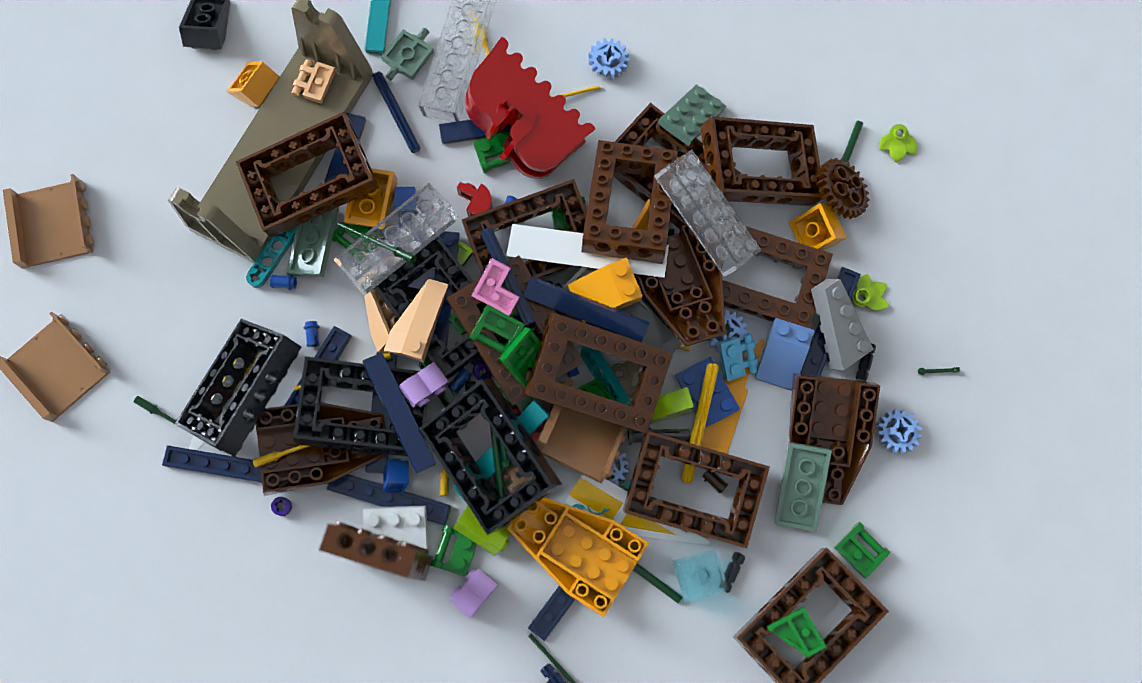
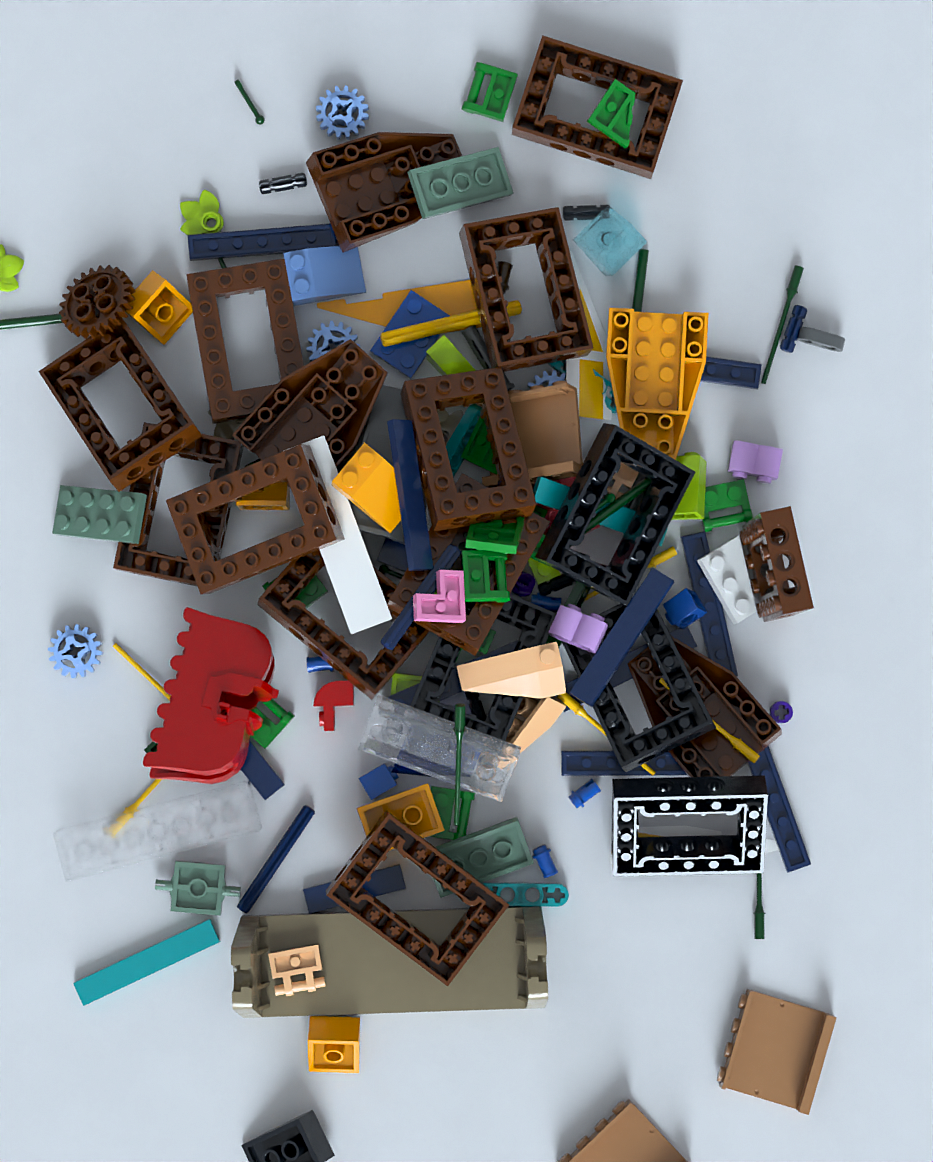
camera: 120 degrees left, 10 degrees up
clear brick [654,150,761,277] -> none
medium azure plate [717,333,759,381] -> none
light grey wedge [811,279,874,371] -> none

